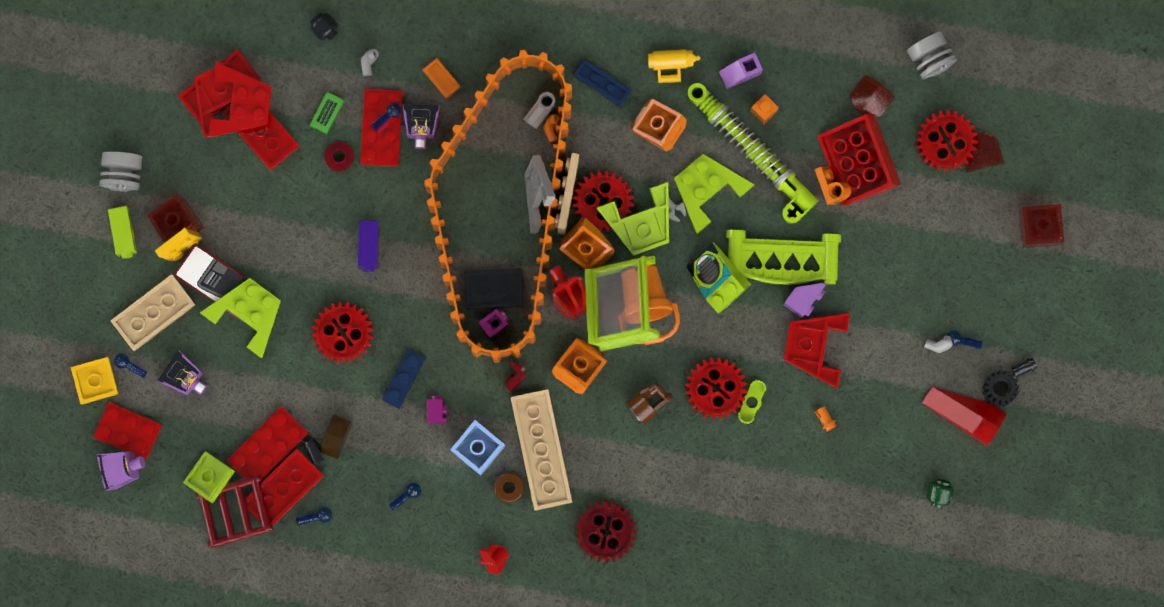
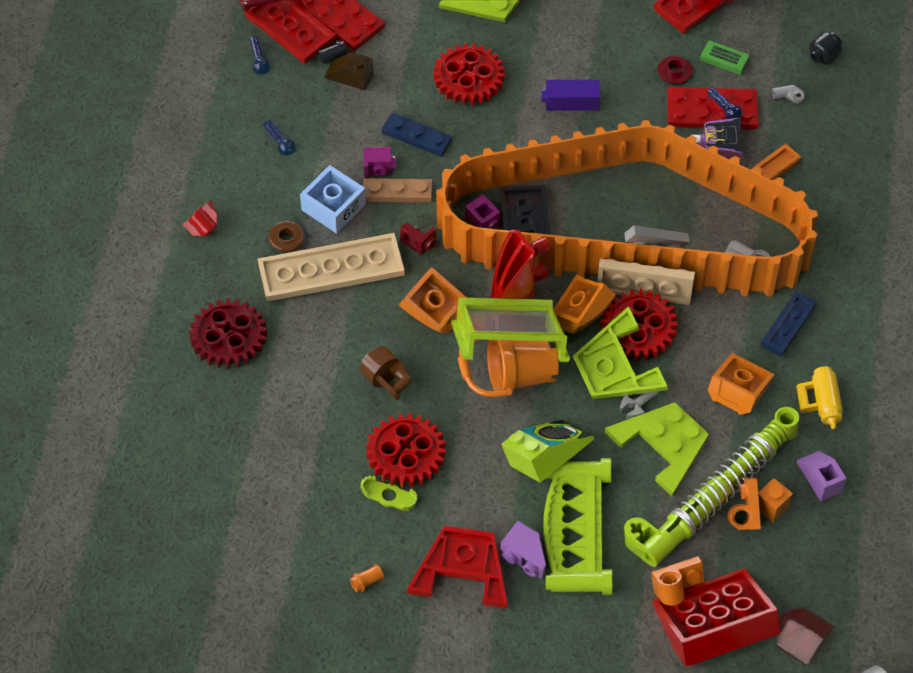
camera: 90 degrees right, 25 degrees down
none -> medium nougat plate [363,179,432,203]
none -> orange plate [727,477,761,530]

